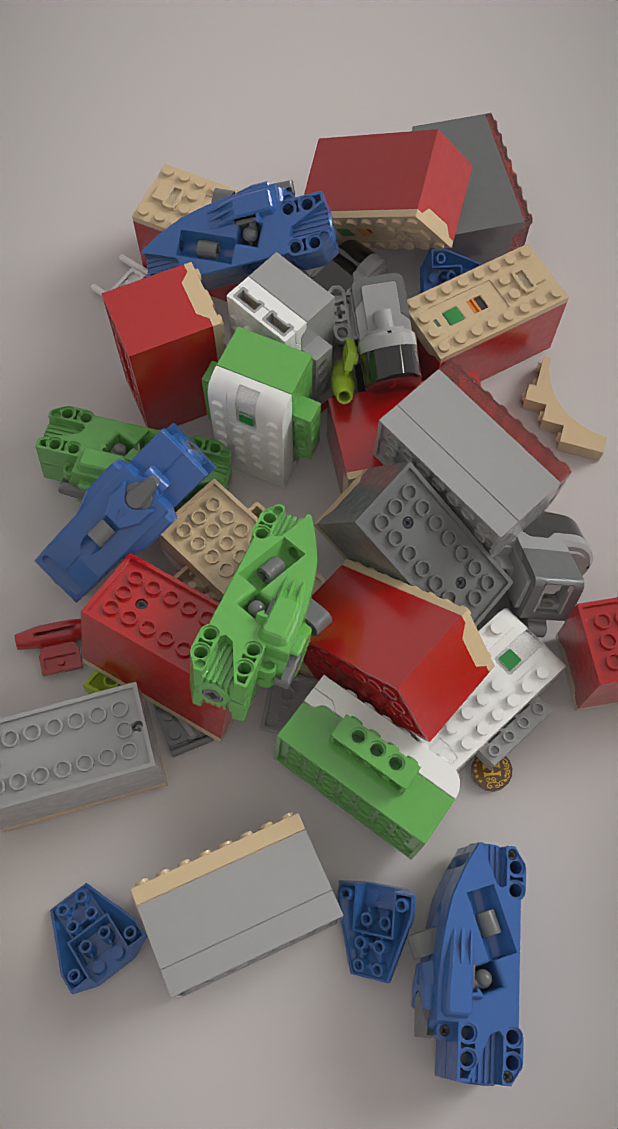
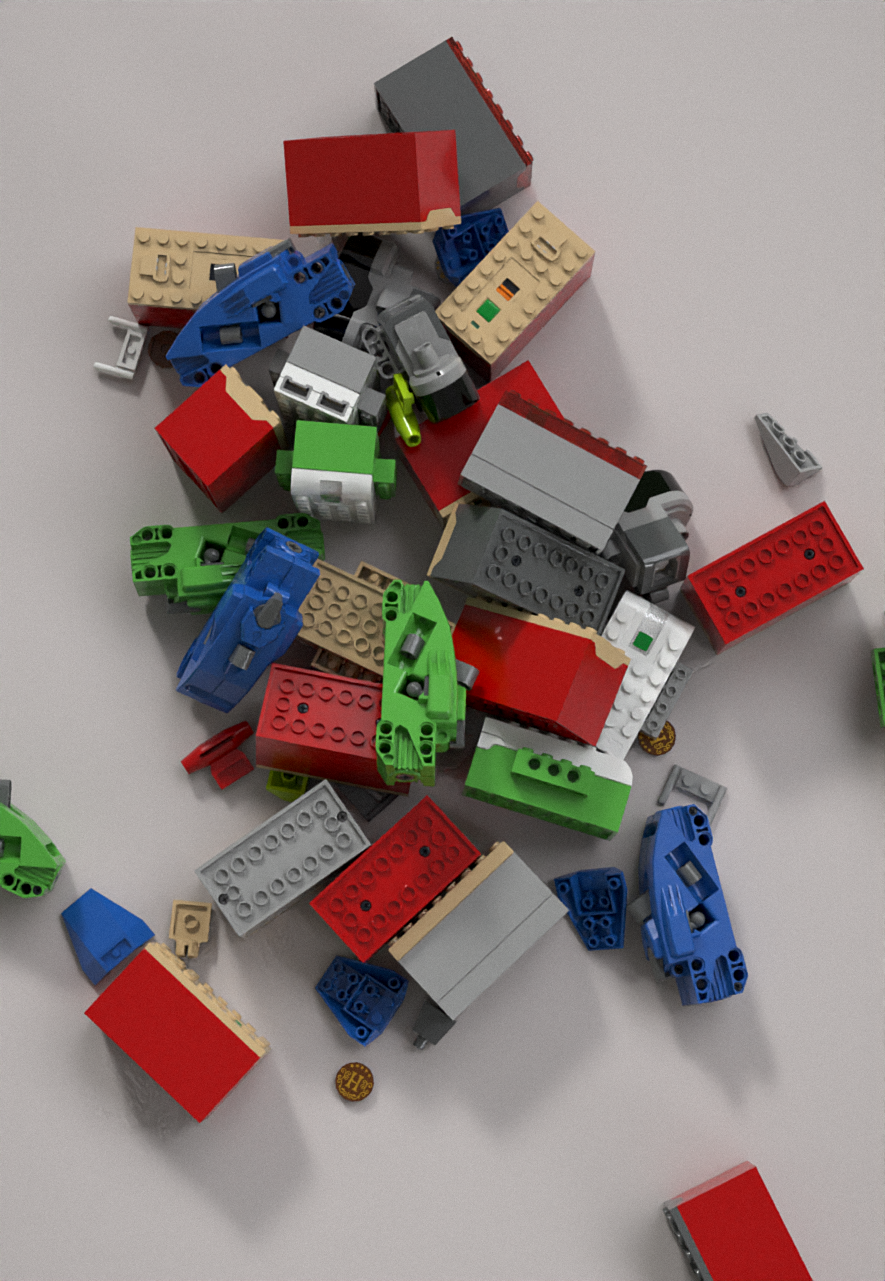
camera: 15 degrees left, 15 degrees up
tan arch [521,356,607,461] -> none
none -> red piece [309,795,481,963]
none -> reddish brown tile [335,1062,374,1102]
none -> dark grey torso [413,1001,456,1050]
none -> light grey plate [658,764,727,825]

